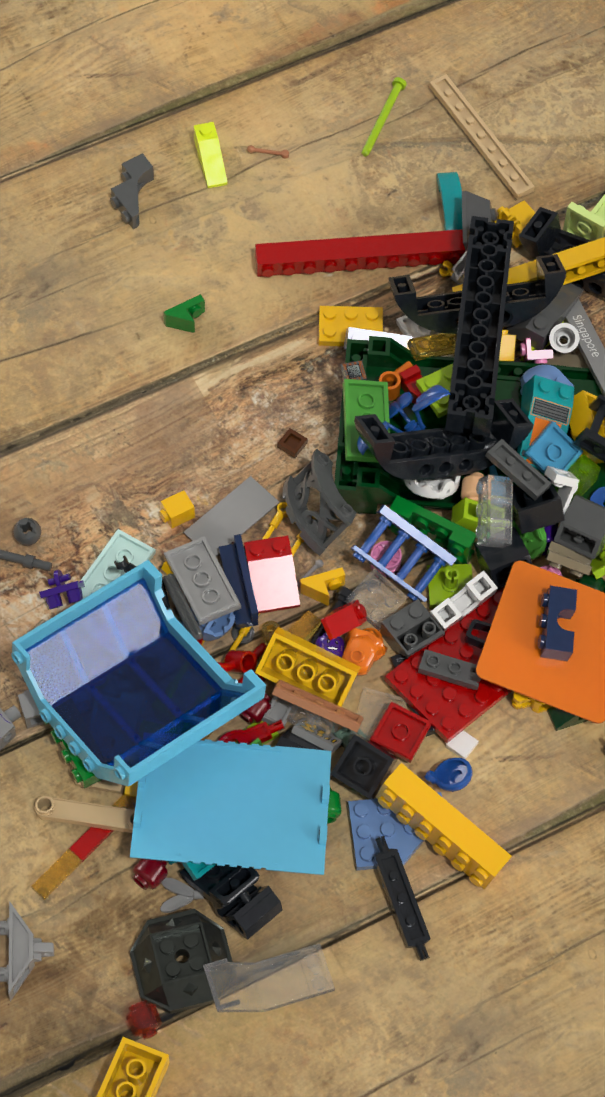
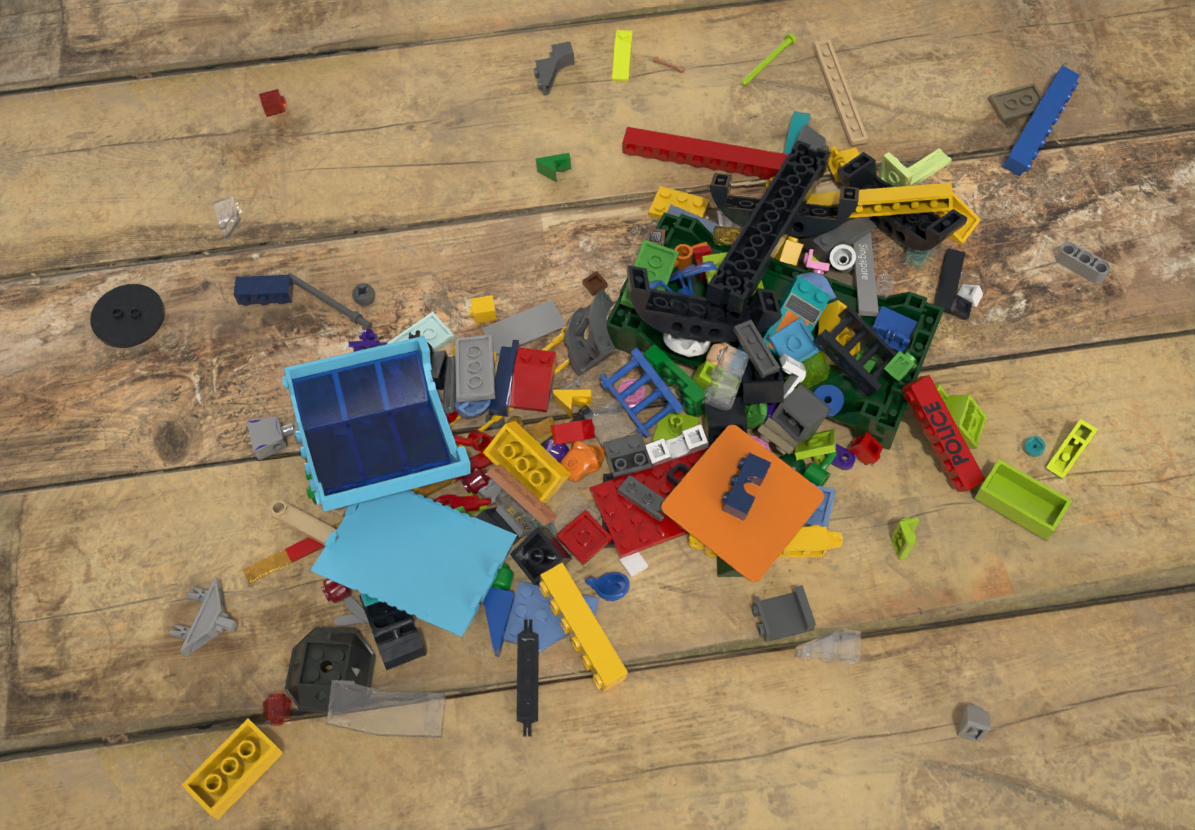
camera: 25 degrees right, 0 degrees up
none -> blue slope [483,587,515,657]

